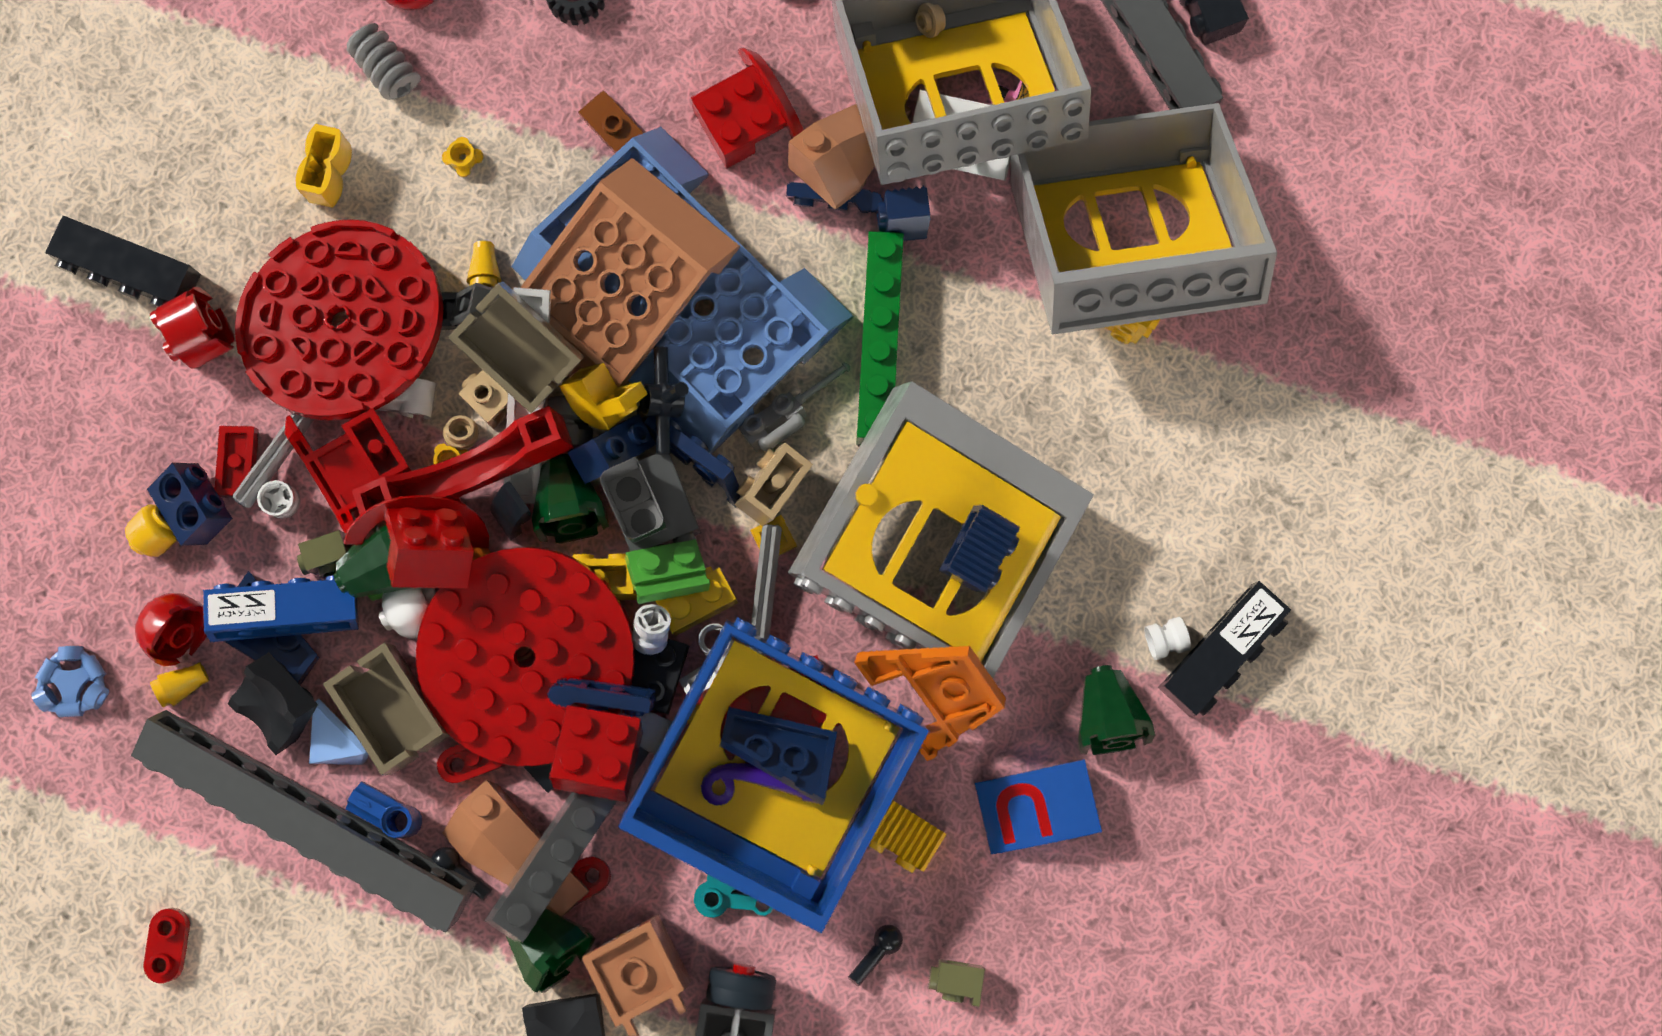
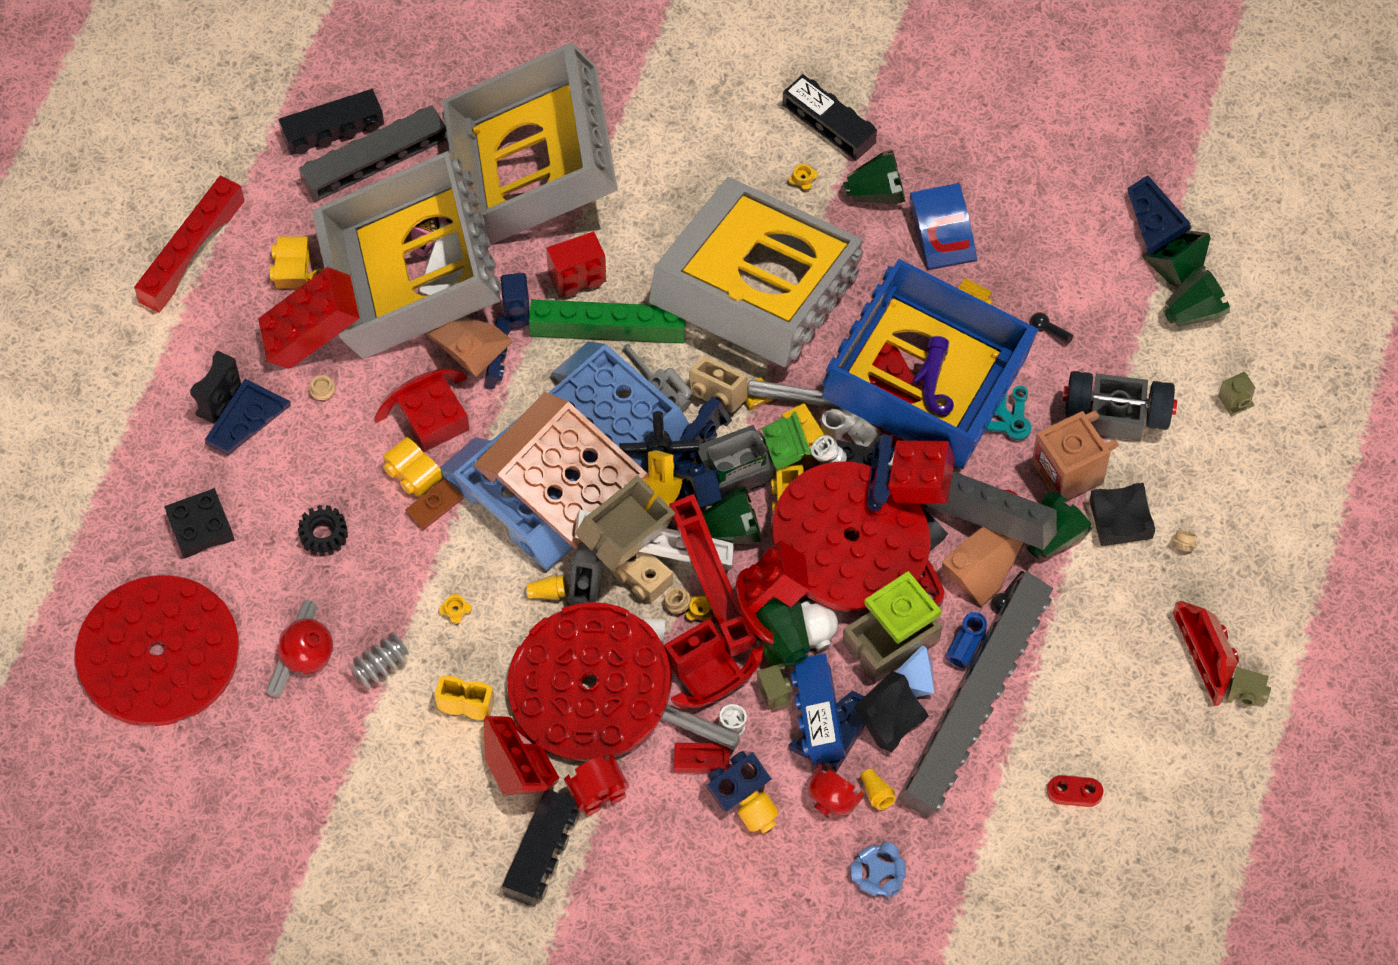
camera: 90 degrees left, 20 degrees down
black slope [490,481,532,541] -> none
dark blue wing [720,707,837,805] -> none
orange wing [854,646,1006,761] -> none
tan plate [915,2,946,38] -> none
olive brick [928,959,985,1007] -> none
dark blue brick [939,505,1020,592] -> none
white wheel [1144,617,1191,660] -> none
none -> yellow brick [383,437,443,498]
none -> red wedge [484,716,559,795]
none -> red brick [546,231,607,298]
none -> yellow plate [789,164,818,190]
none -> lime plate [864,571,942,644]

